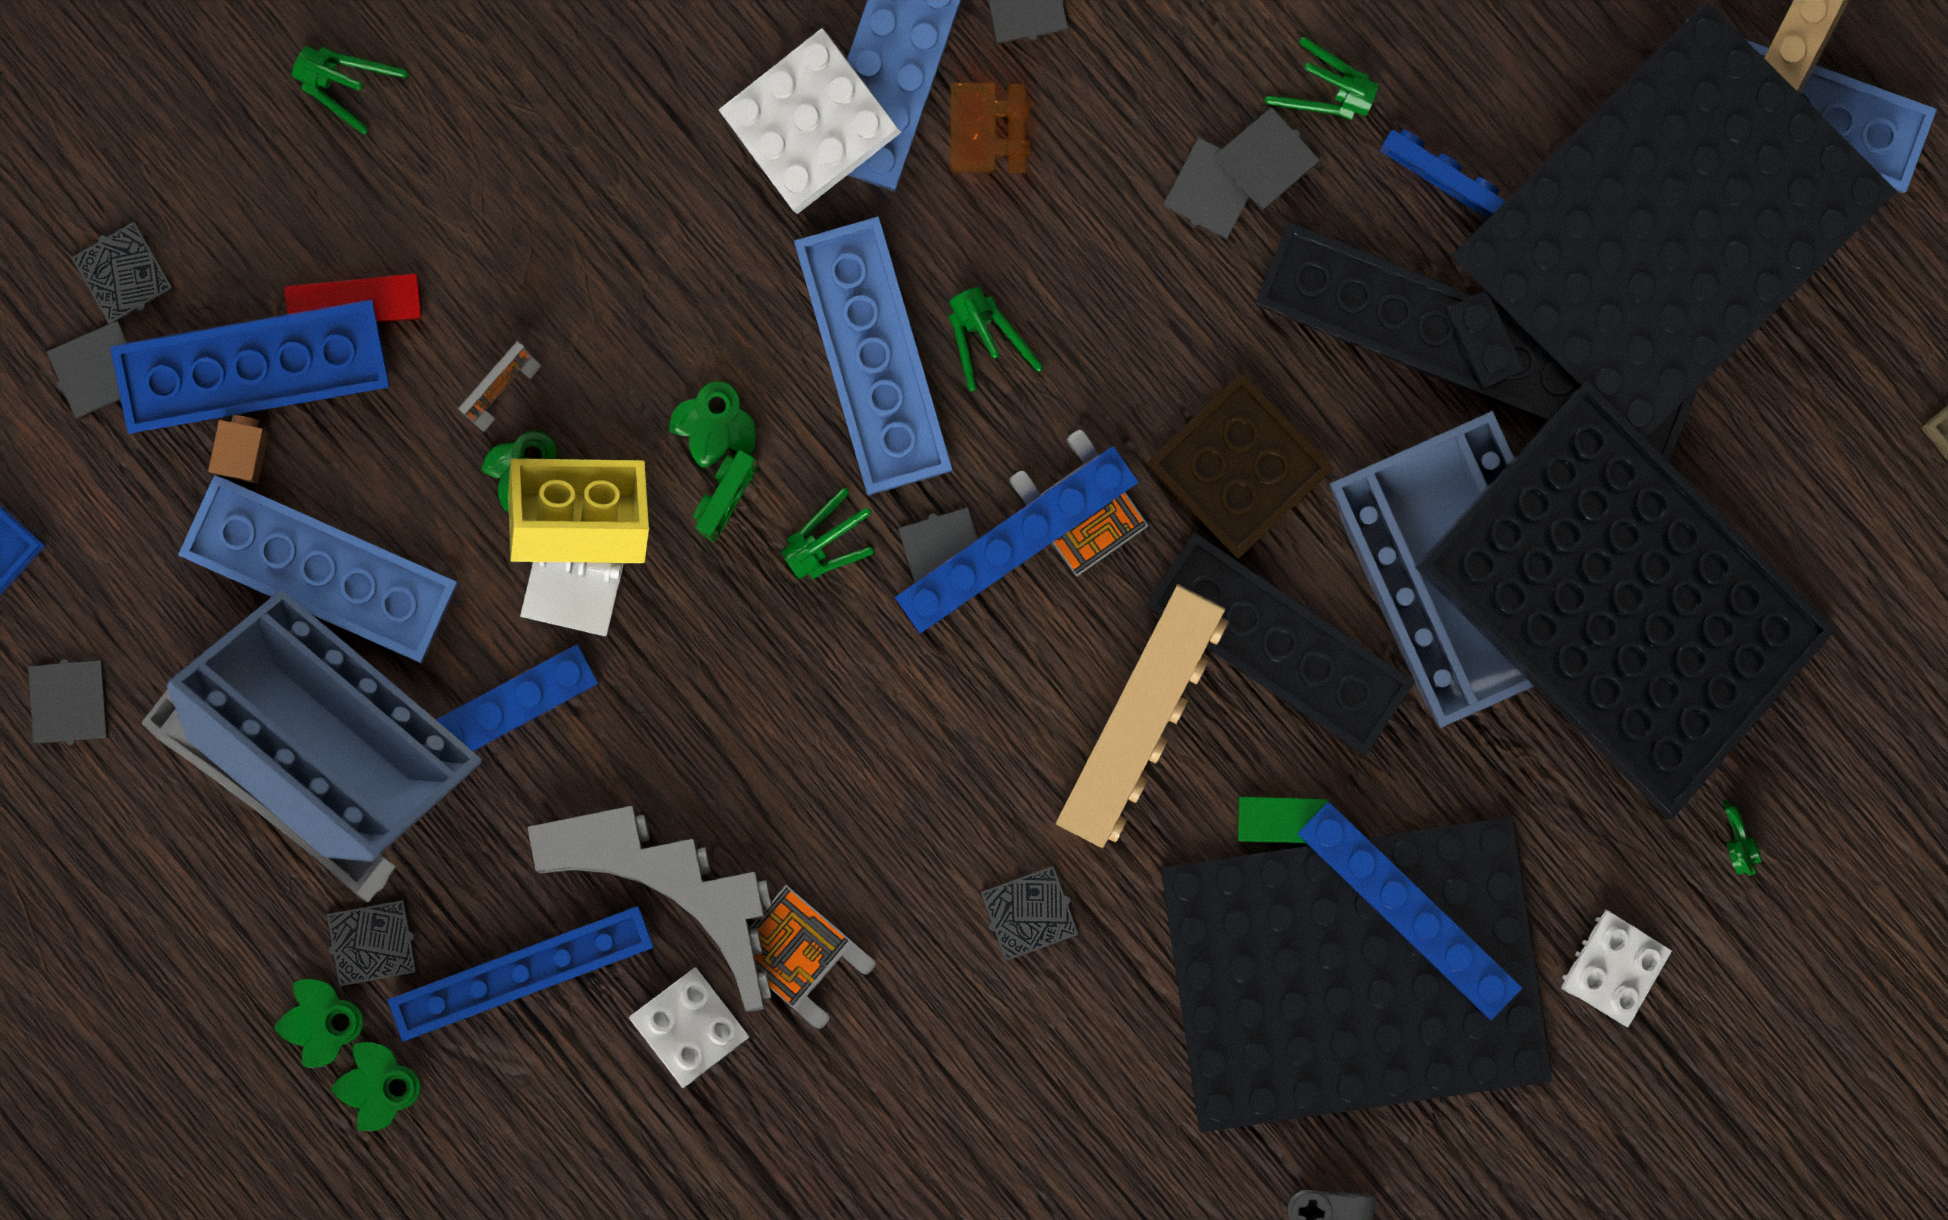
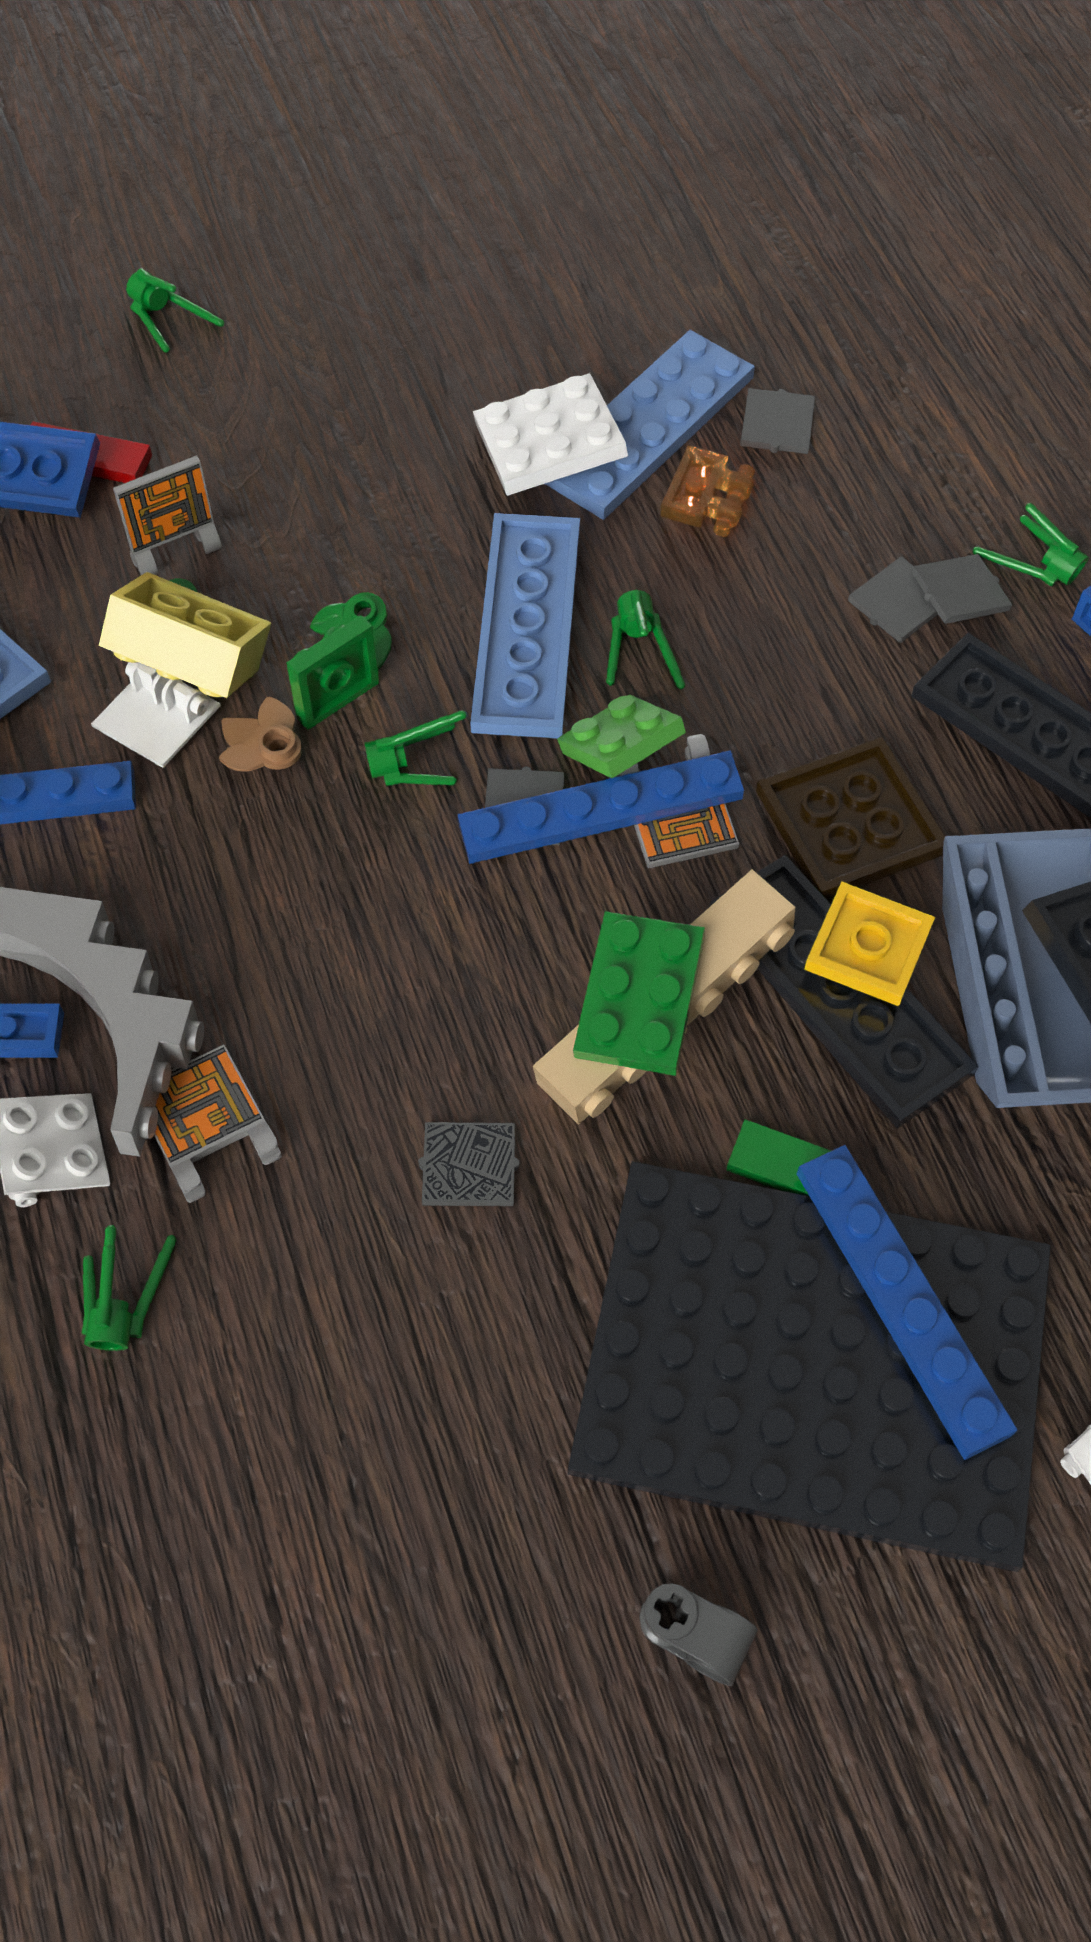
camera: 20 degrees right, 25 degrees down
none -> green plant [81,1225,177,1351]
none -> medium nougat plate [219,697,302,771]
none -> bright green plate [557,694,686,778]
none -> green plate [573,911,705,1076]
none -> yellow plate [804,881,935,1006]

